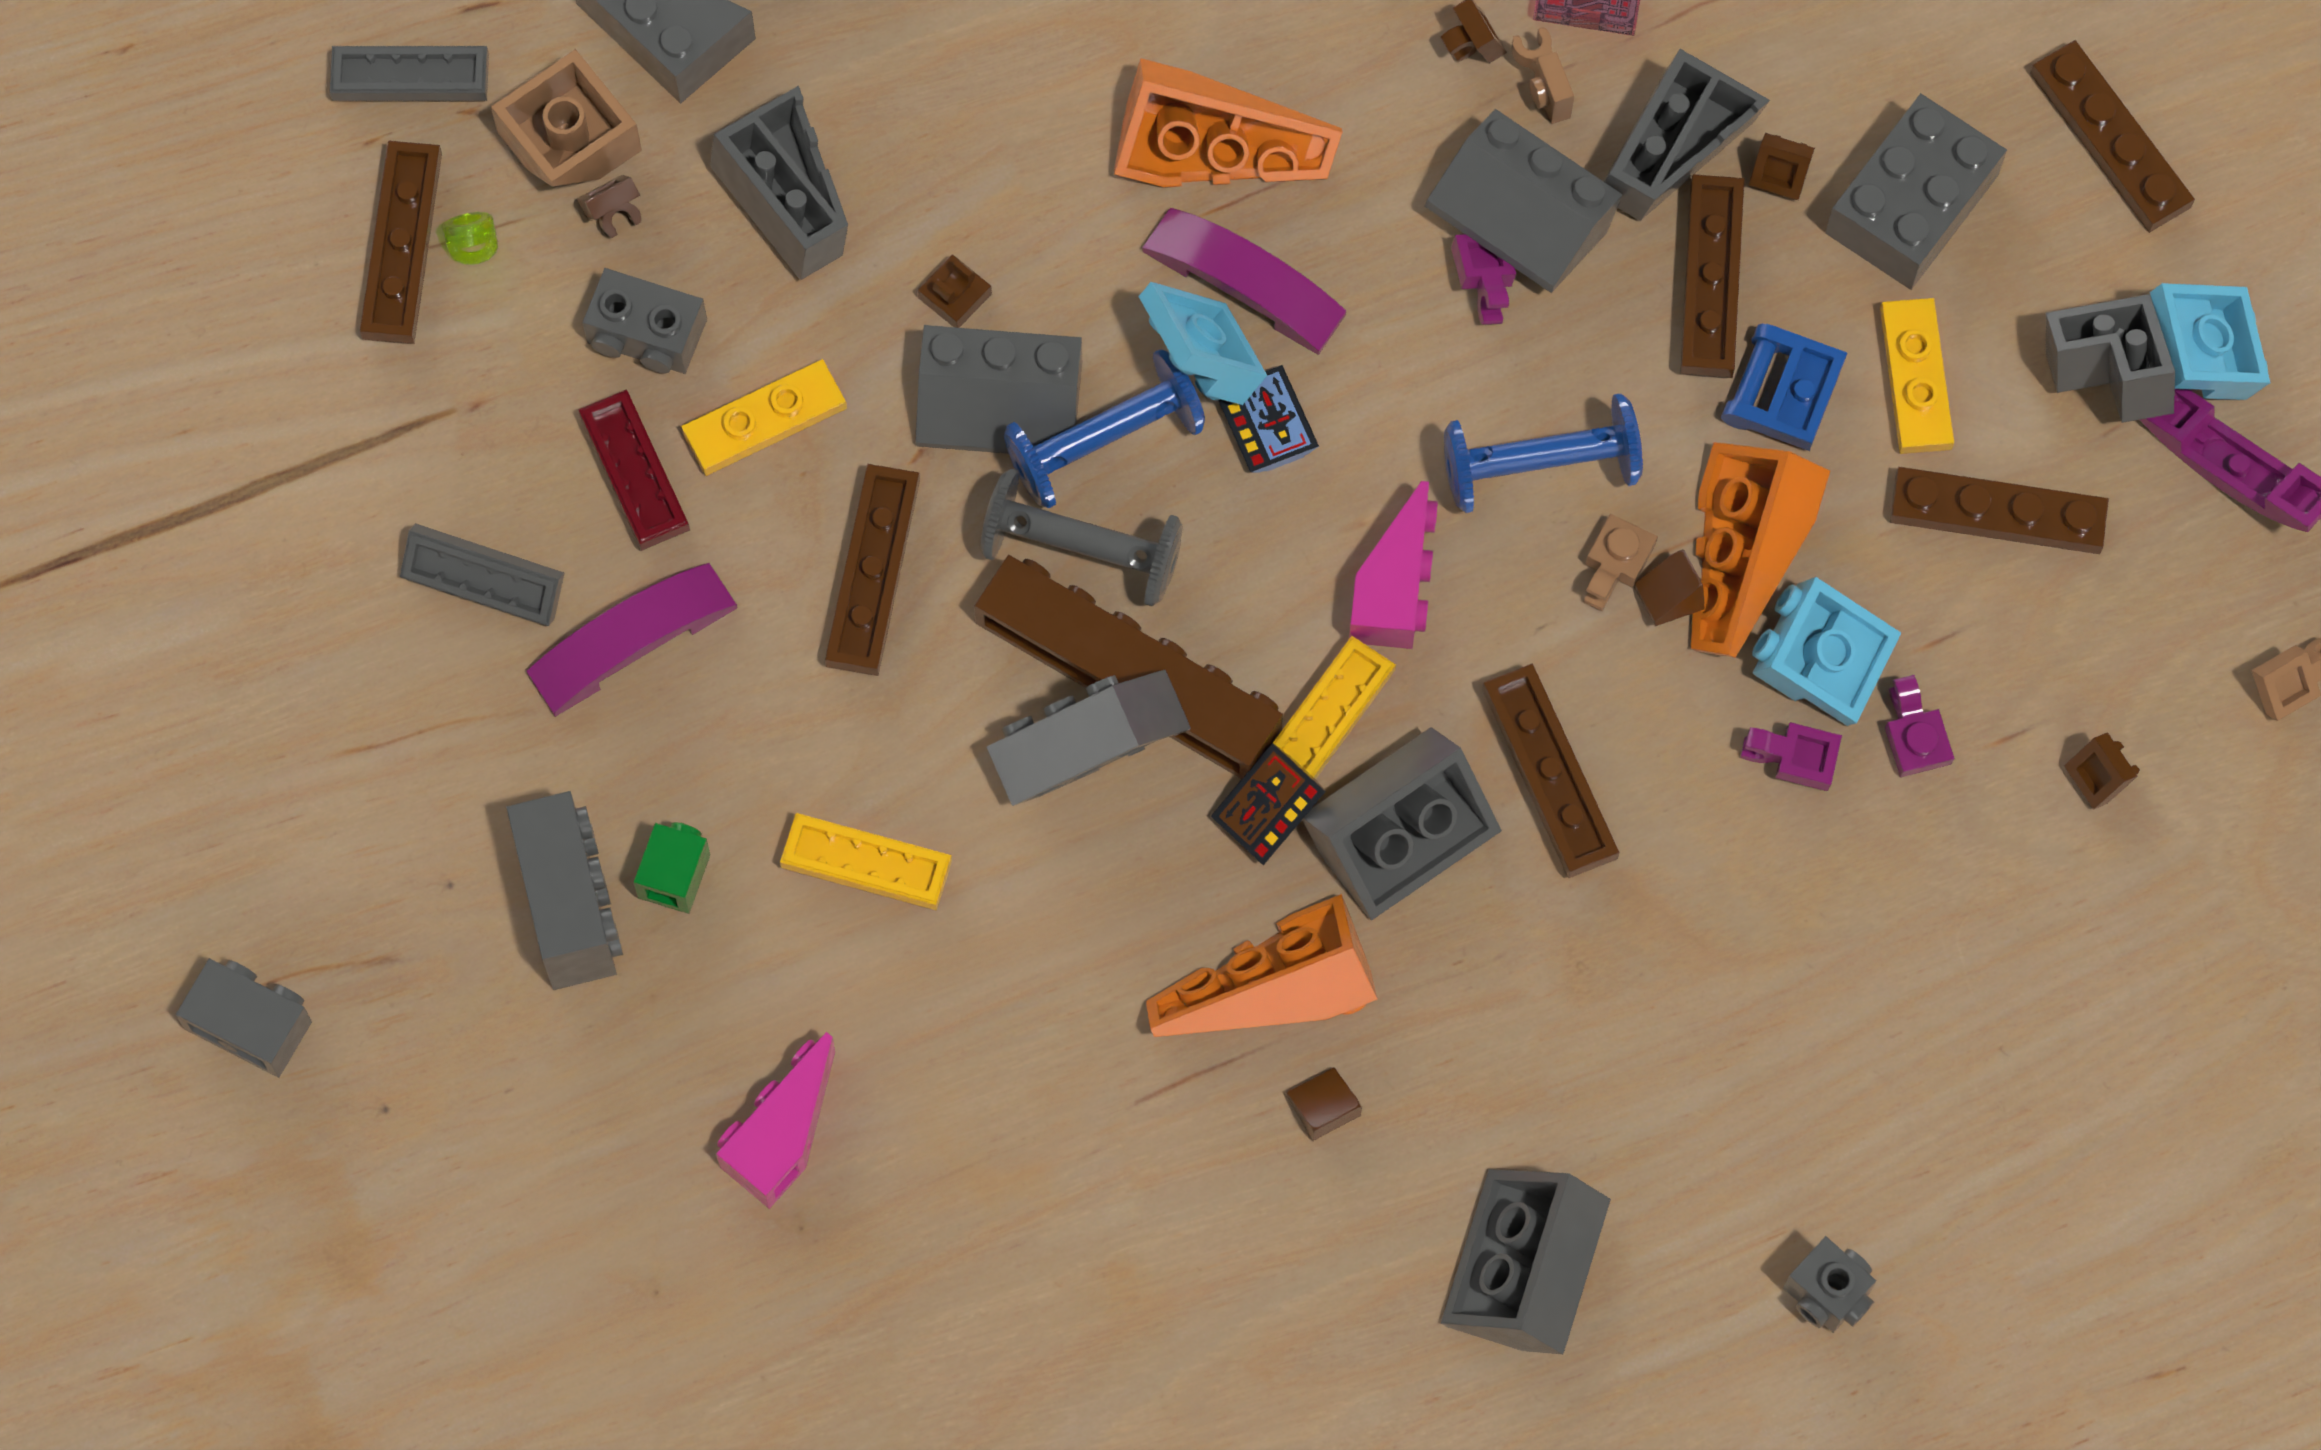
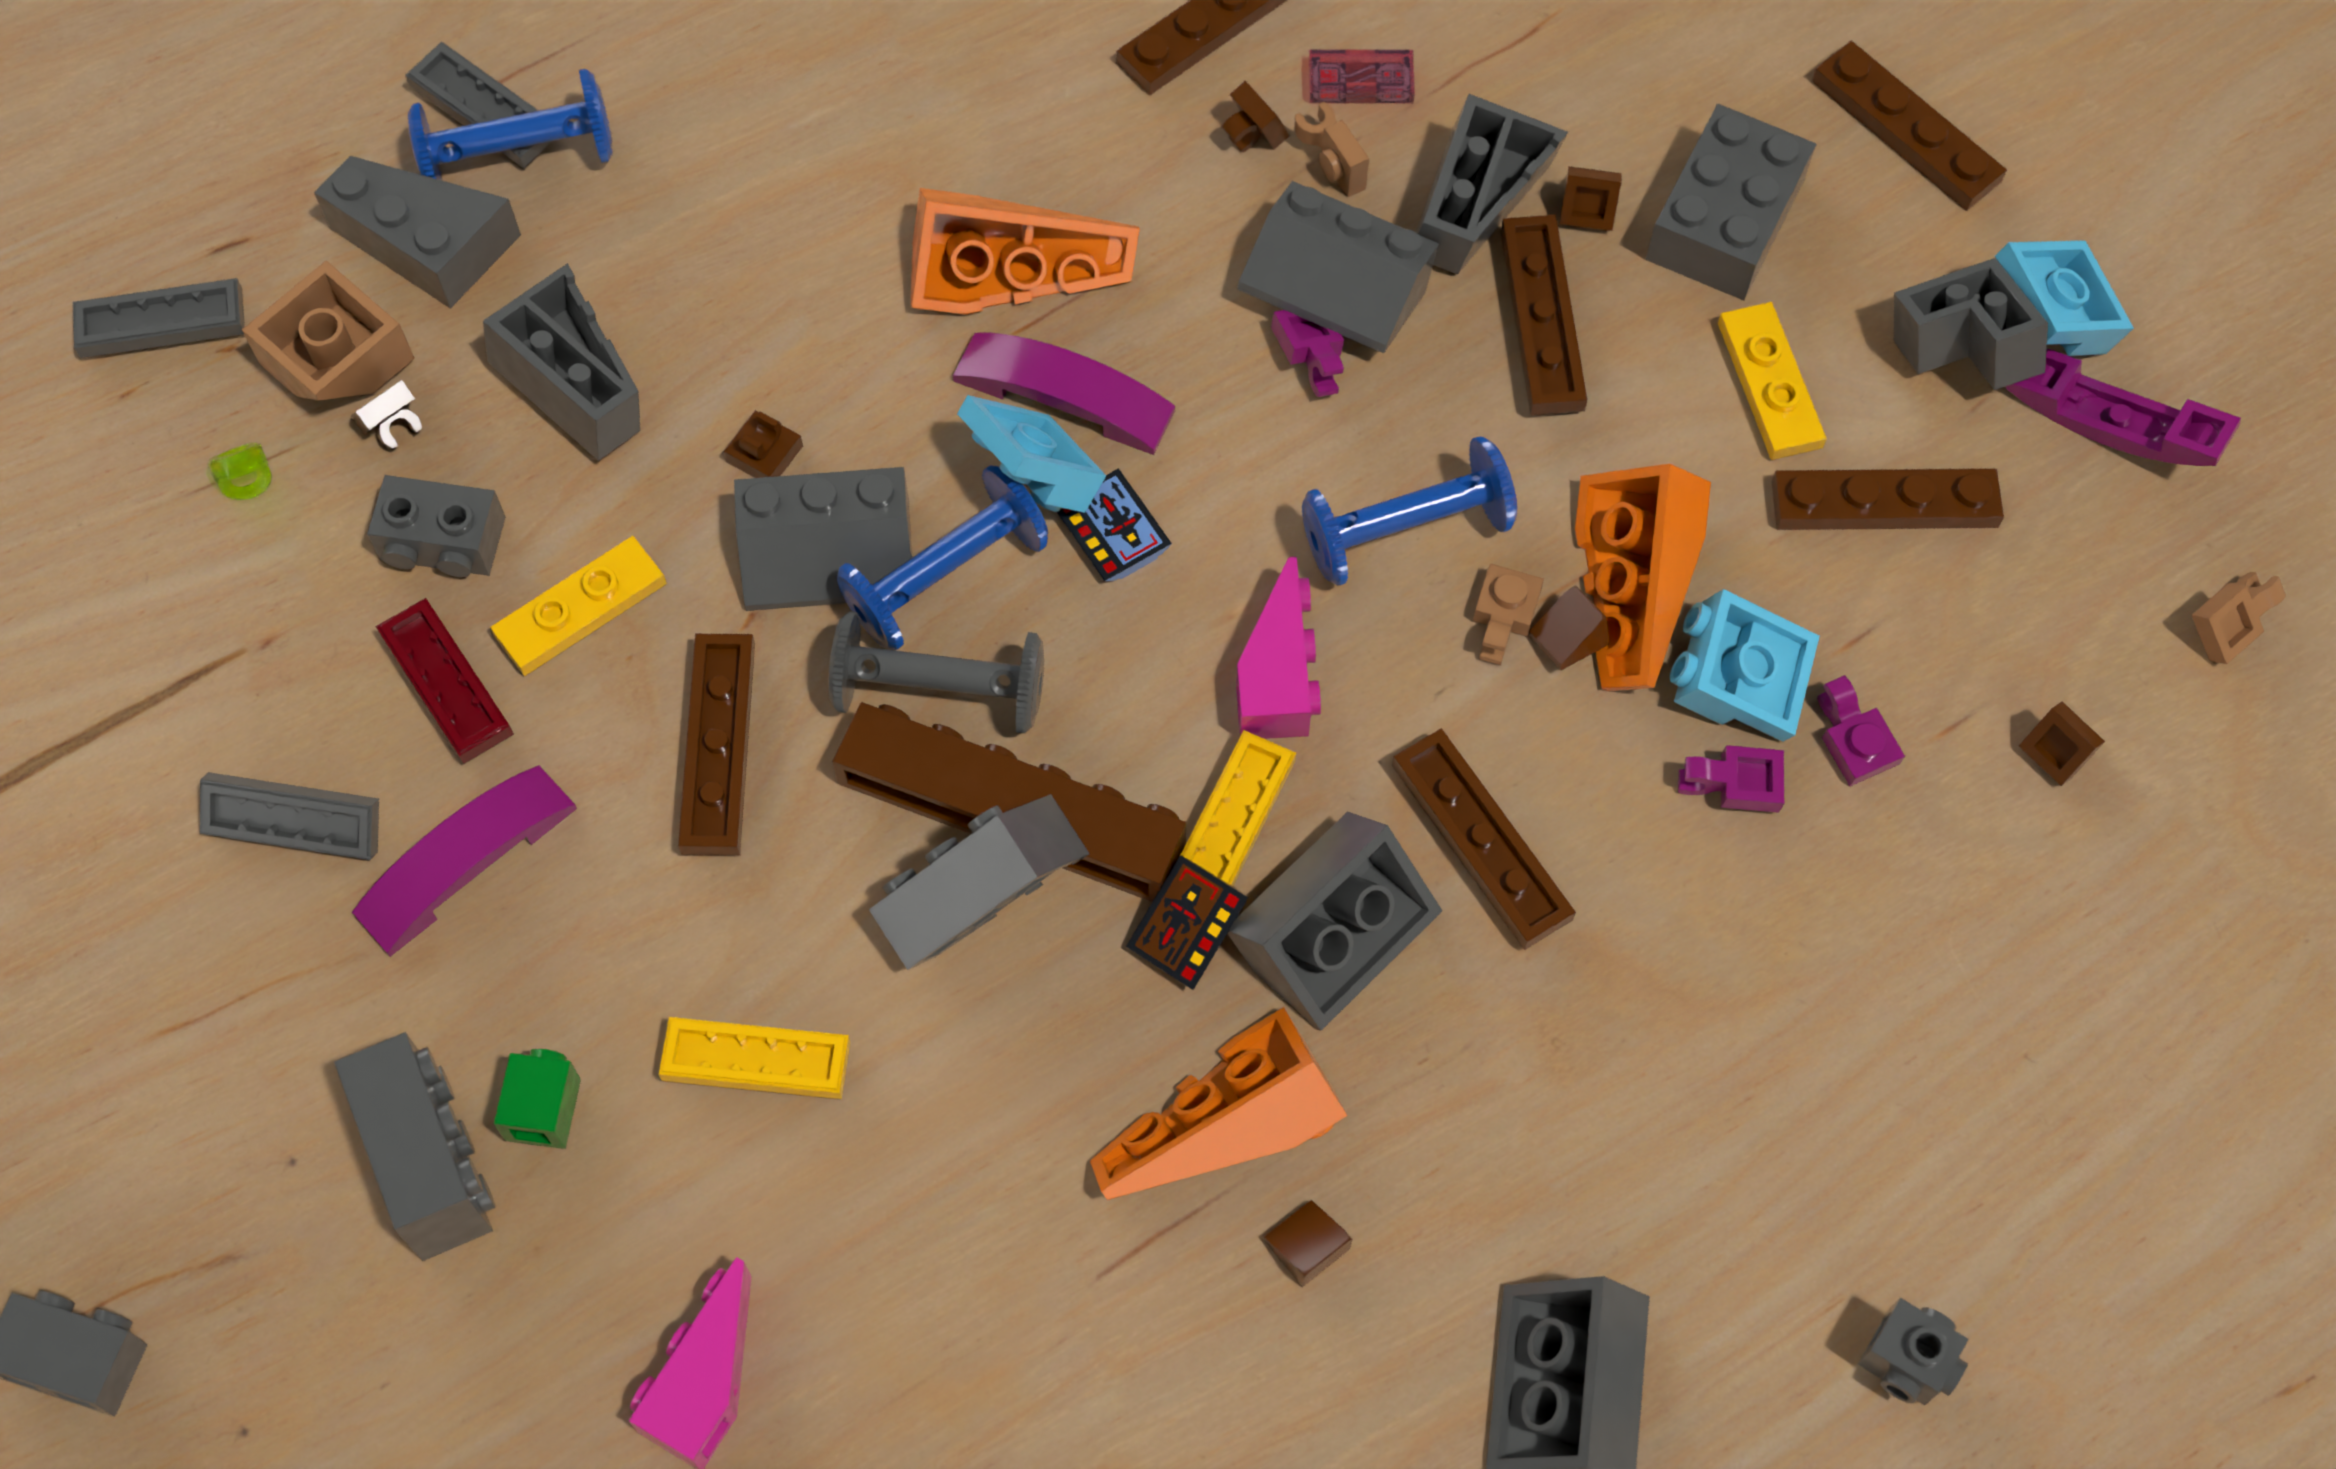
camera: 10 degrees left, 5 degrees down
reddish brown plate [360,141,442,344] -> none
blue plate [1721,323,1847,451] -> none

